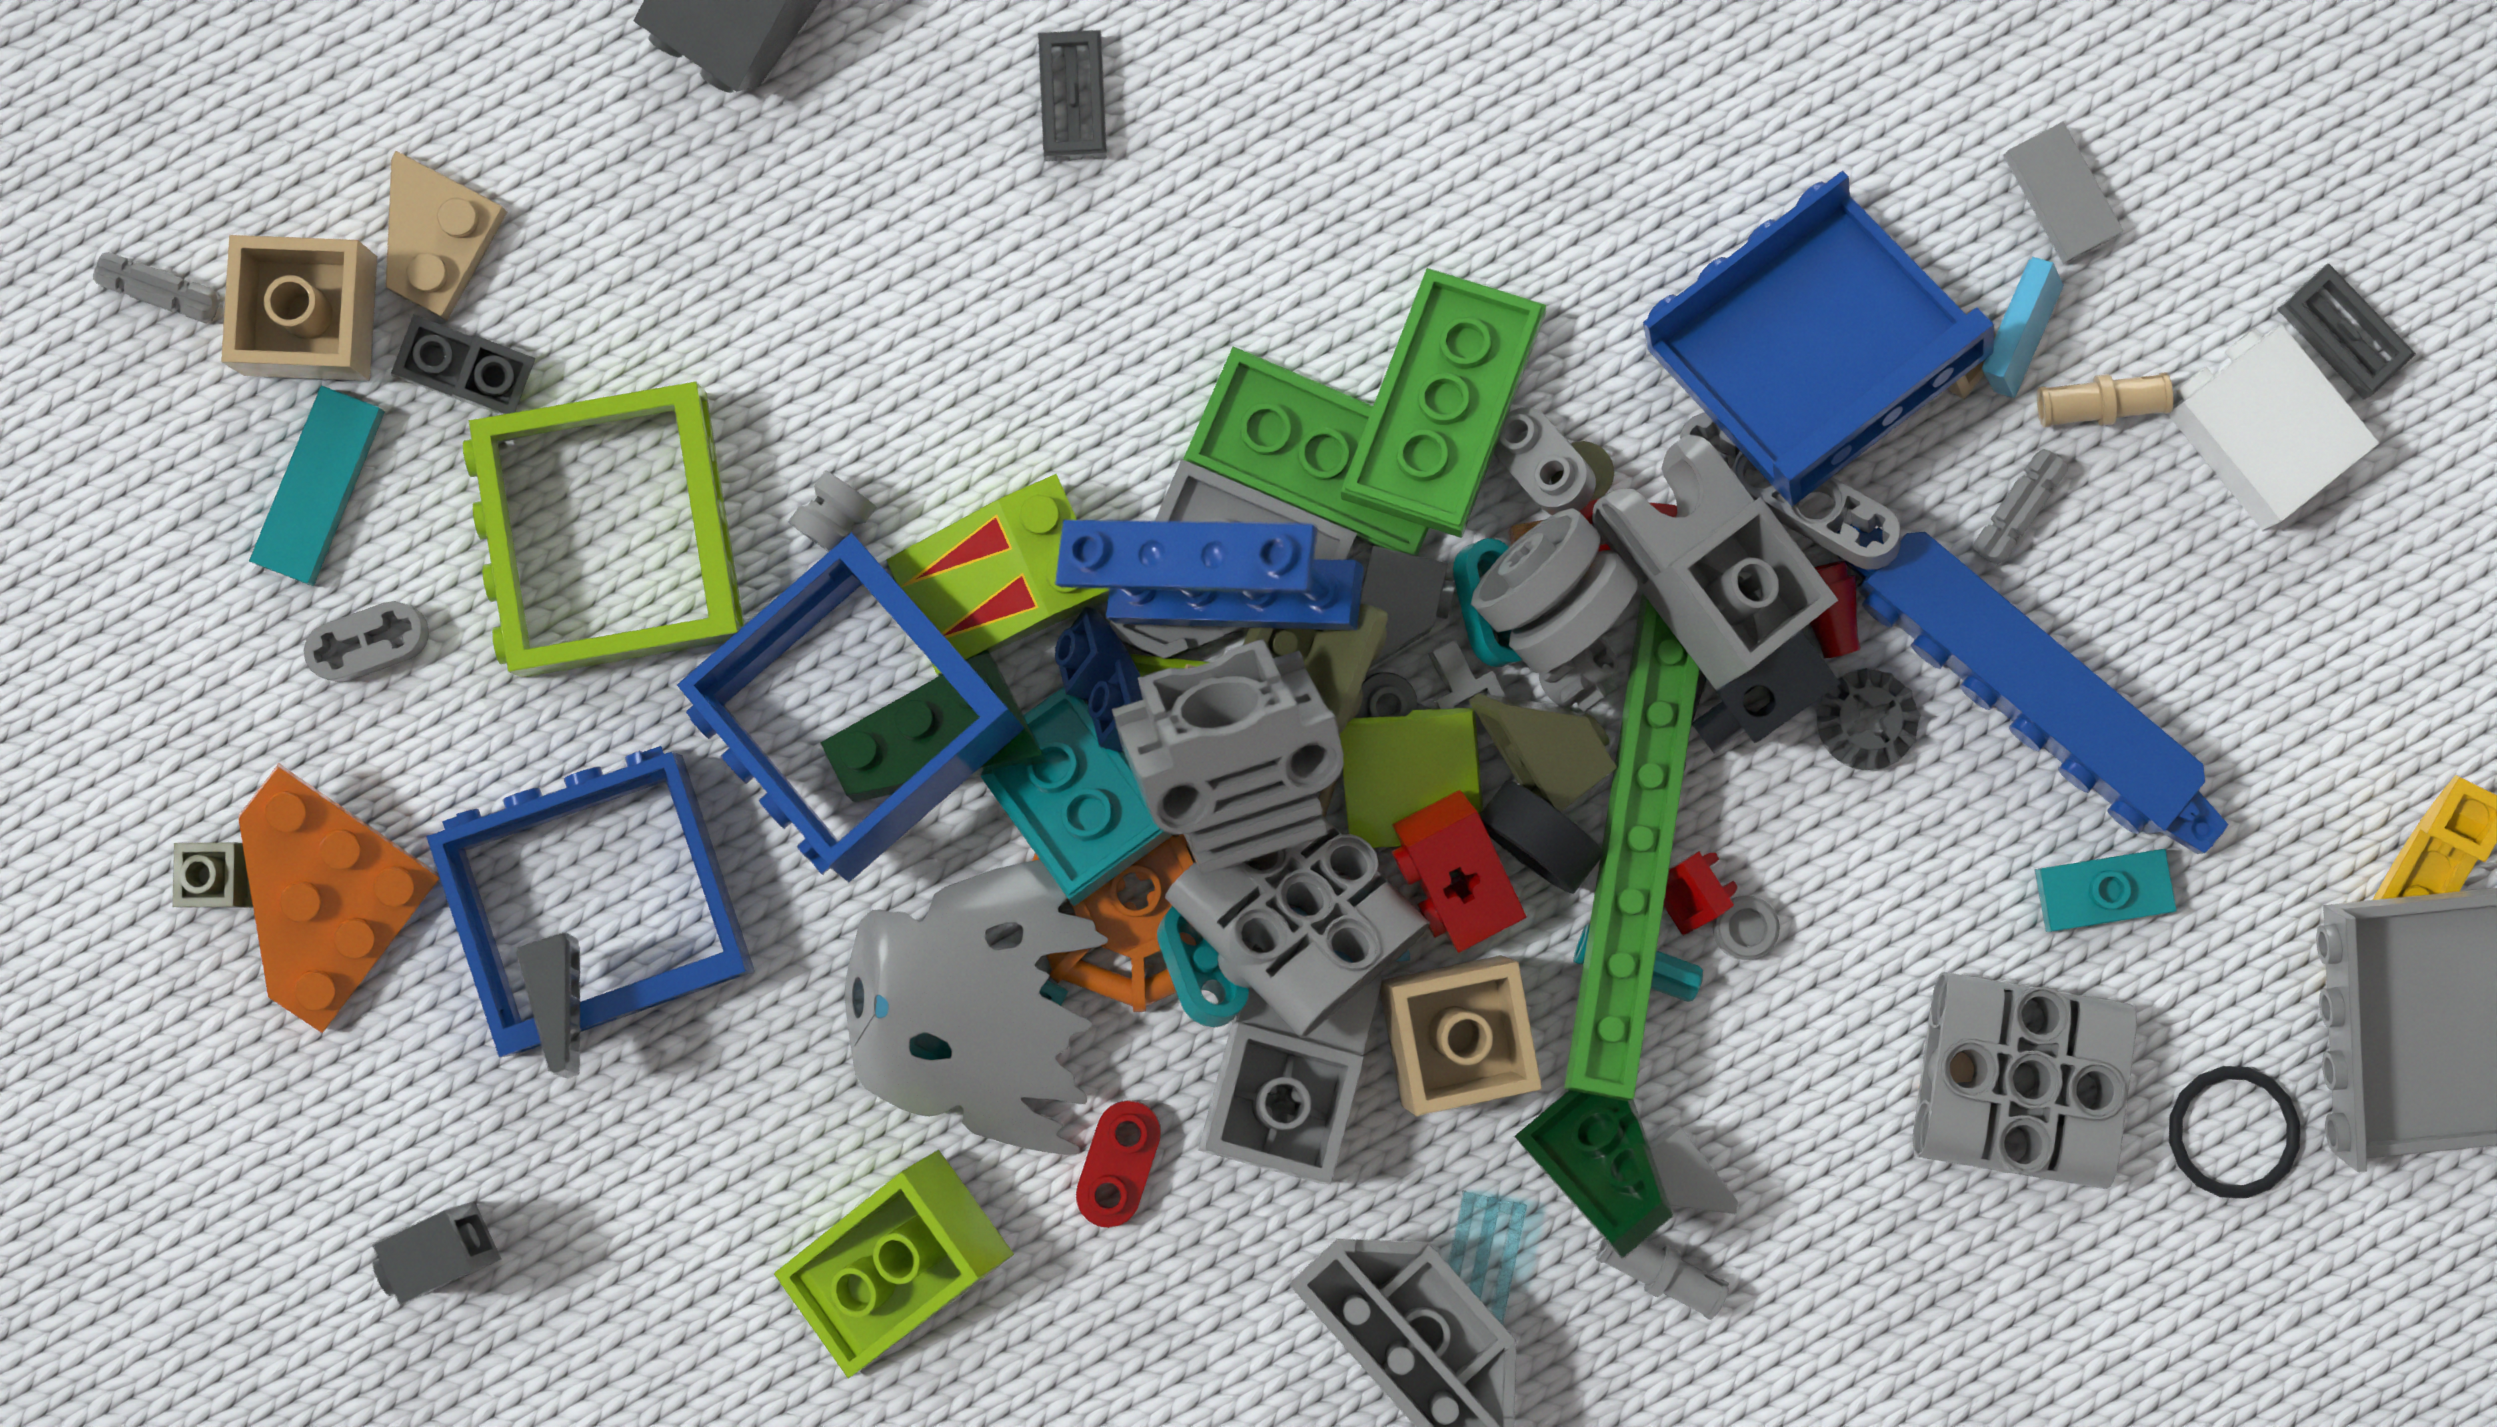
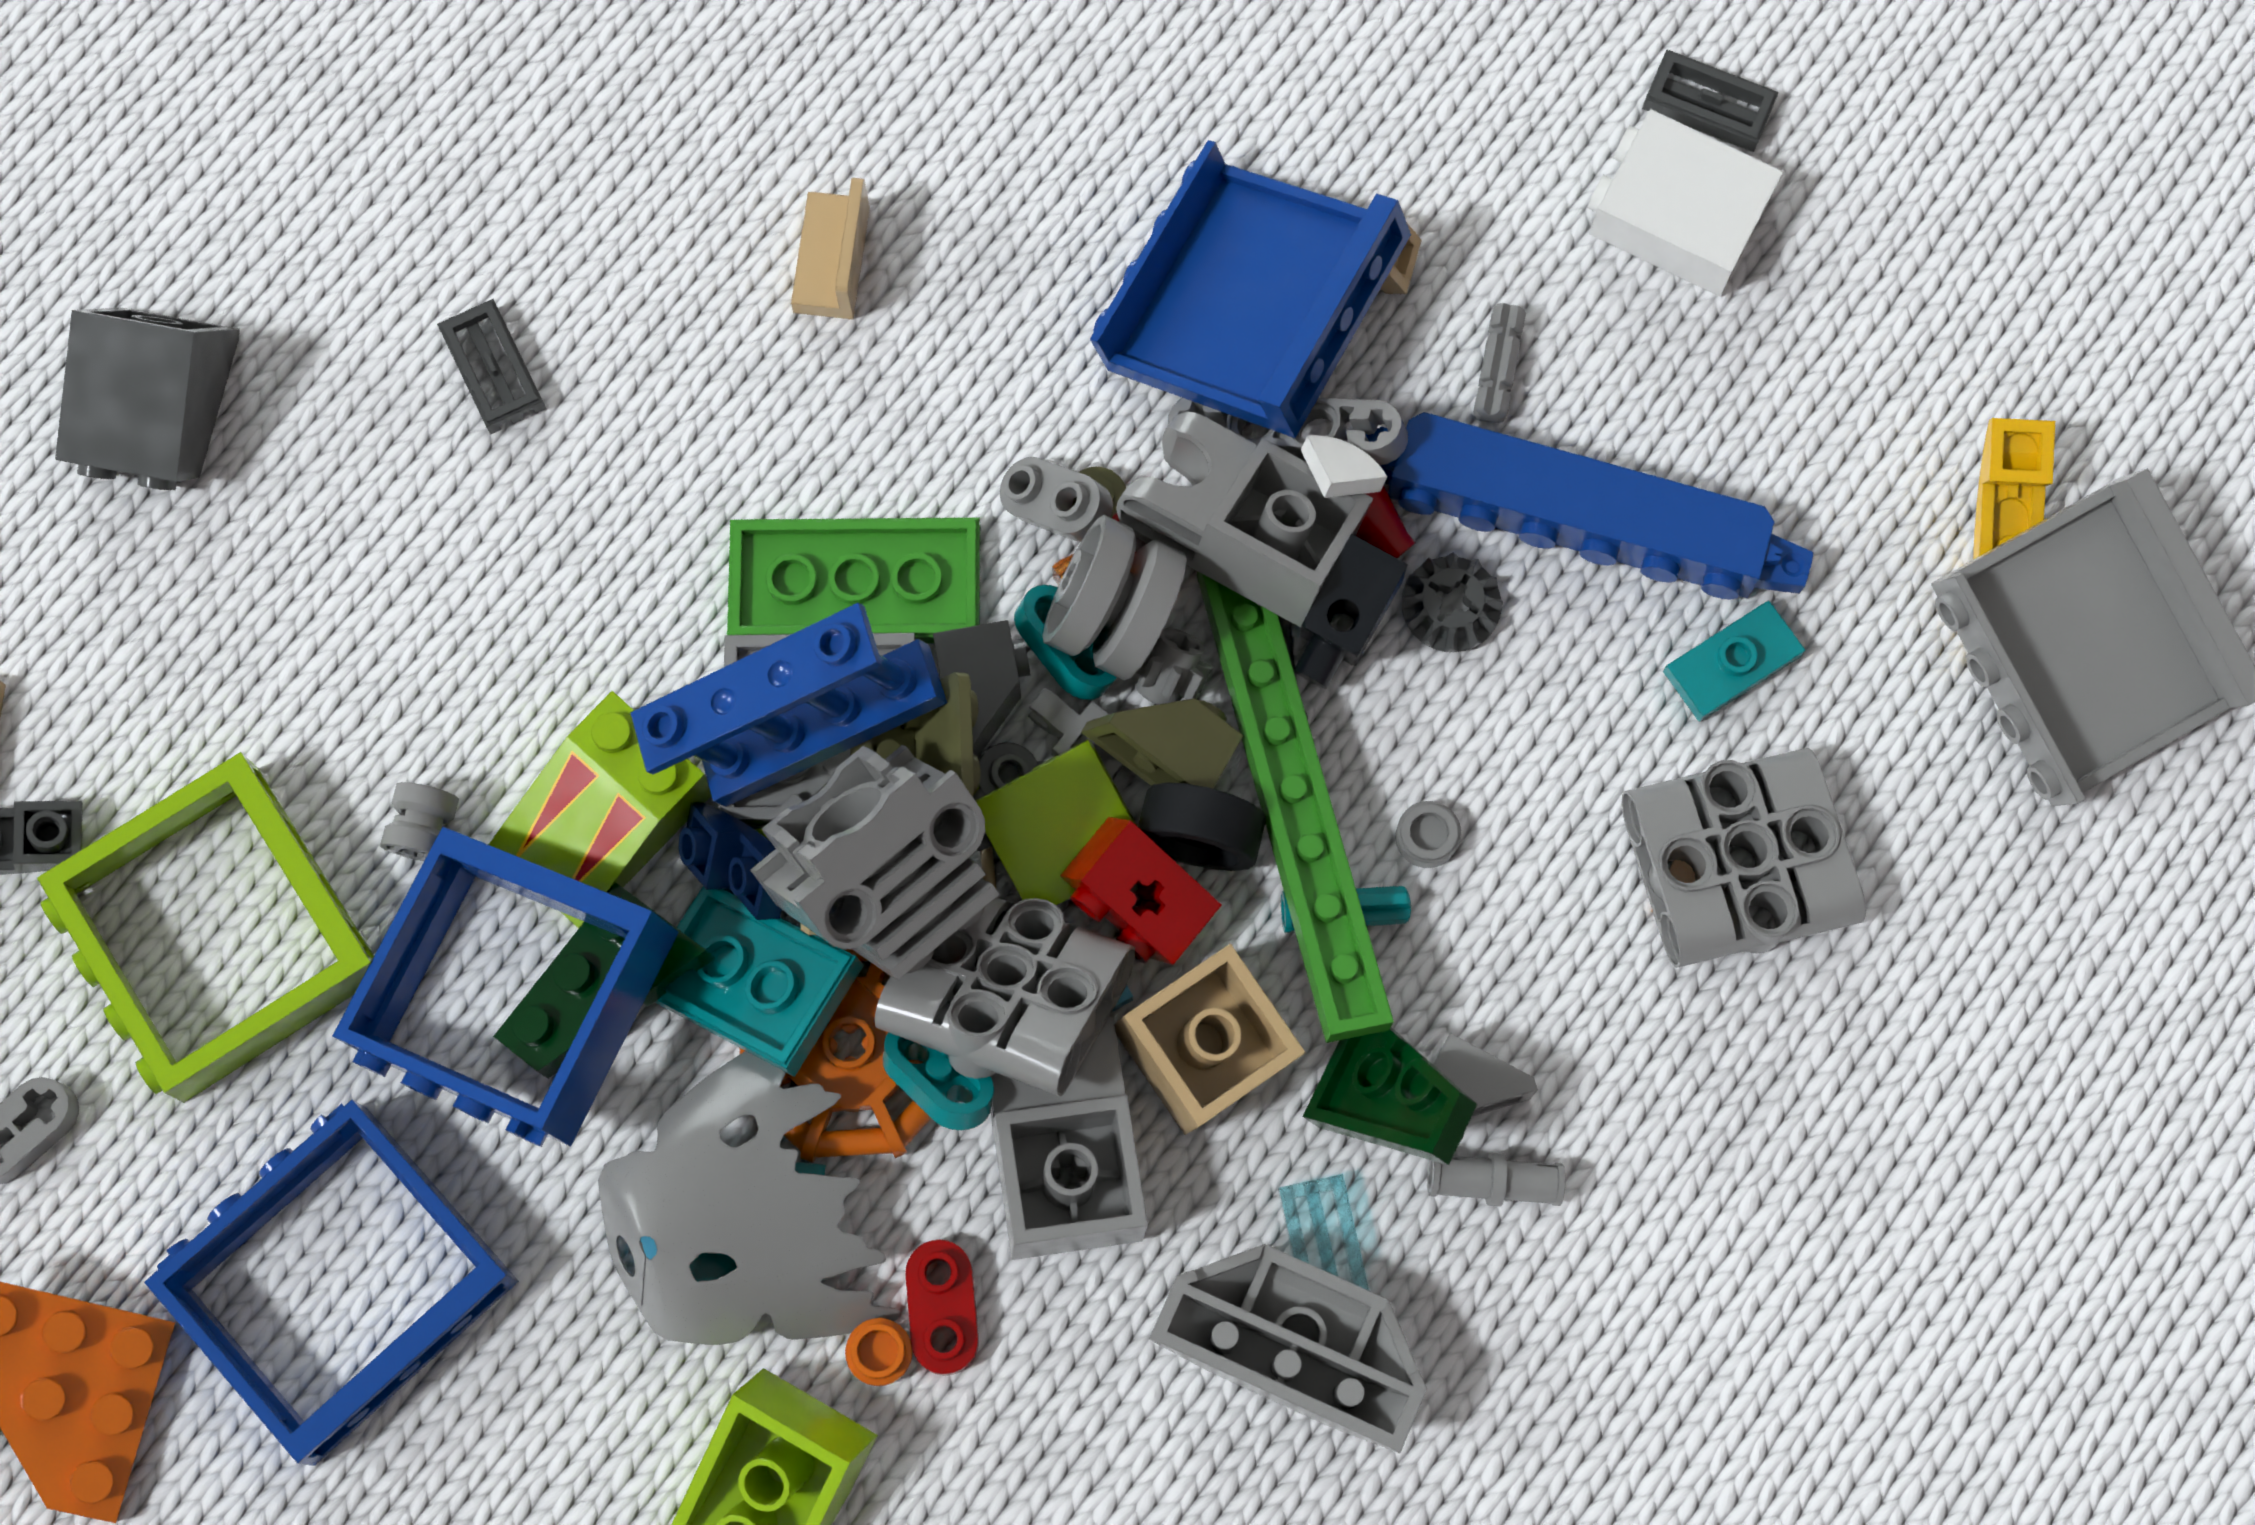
camera: 20 degrees left, 10 degrees down
dark grey slope [516,933,580,1078] -> none
bright green tile [1340,268,1546,538] -> none
red tile [1663,851,1738,936] -> none
medium azure tile [1982,257,2064,399] -> none
light grey tile [2003,122,2124,264] -> none
tan pin [2037,372,2173,428] -> none
black piece [2169,1066,2300,1198] -> none
none -> tan panel [791,178,870,320]
none -> orange plate [845,1318,913,1386]
none -> white tile [1301,435,1387,498]

